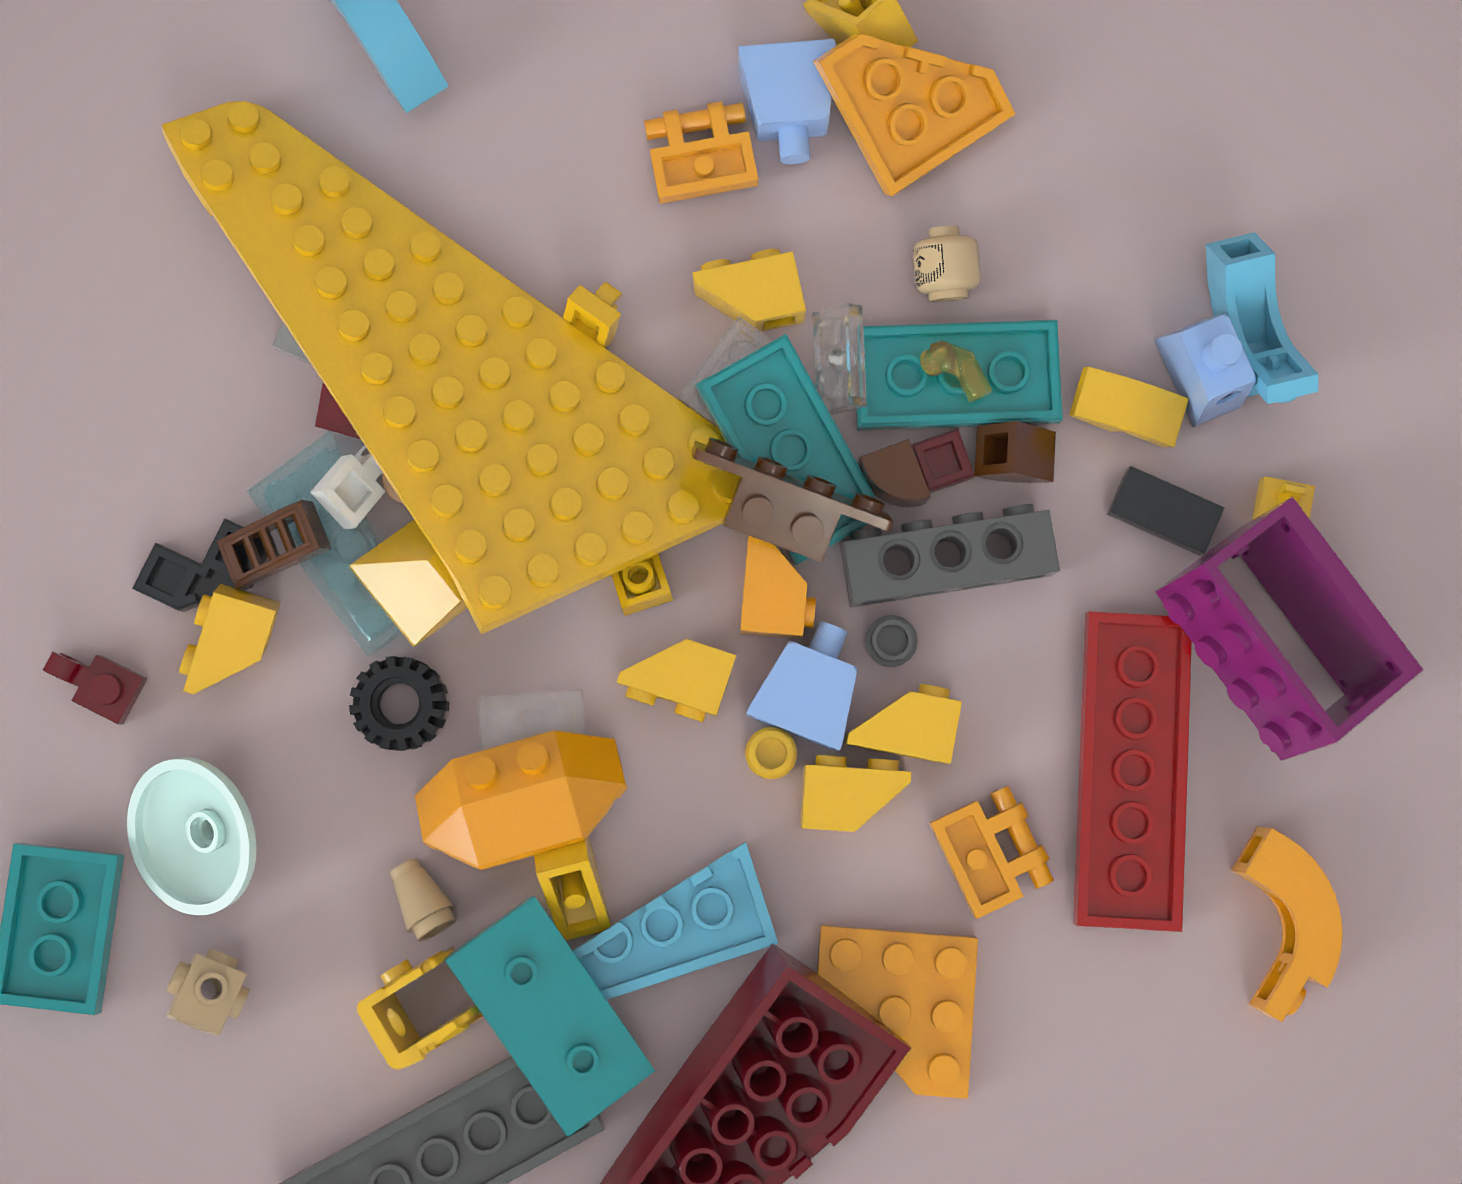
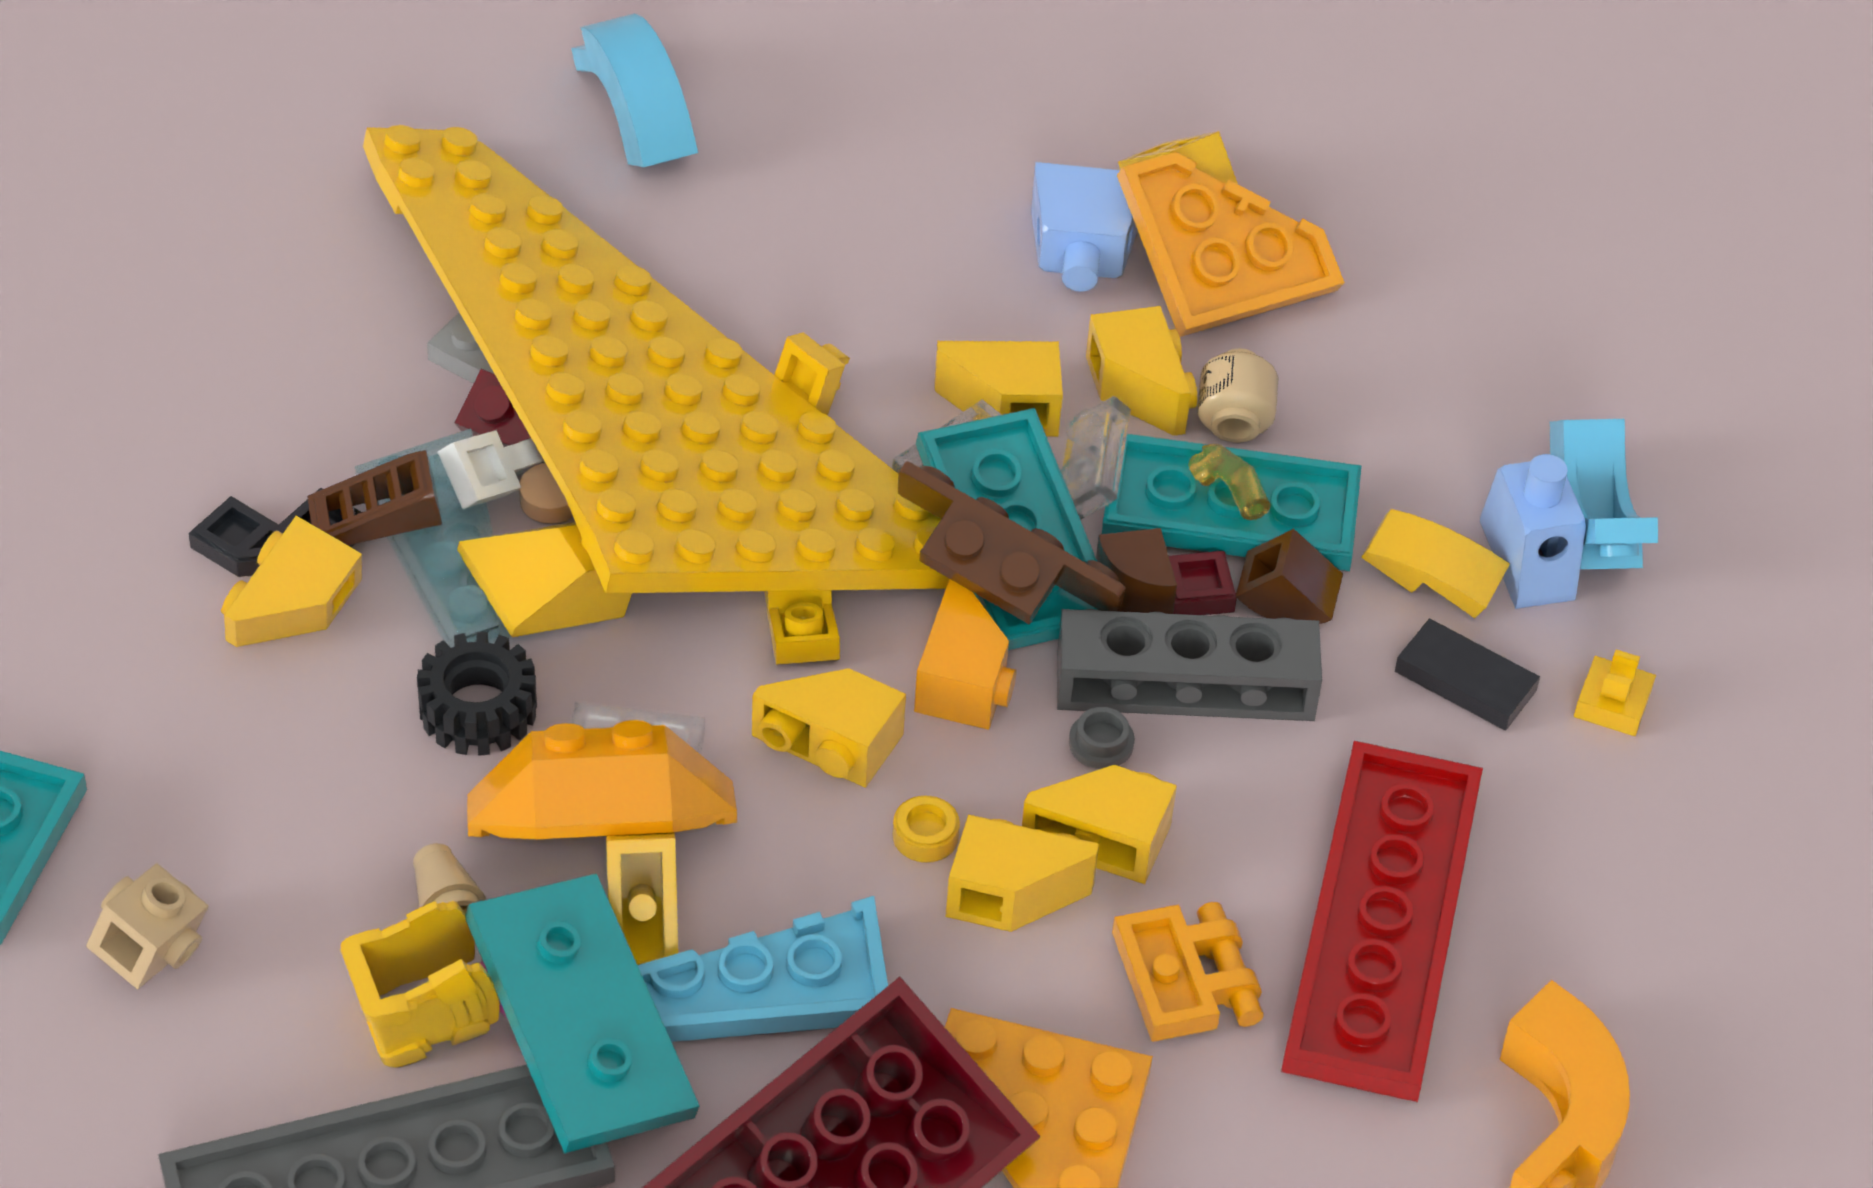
camera: 10 degrees right, 35 degrees down
dark red plate [43,651,148,724] -> none
light aqua dish [127,757,256,915] -> none
light orange plate [644,101,759,204] -> none
light blue torso [746,621,857,751] -> none
magenta hose [1155,496,1424,761] -> none
none -> yellow slope [1086,306,1197,436]

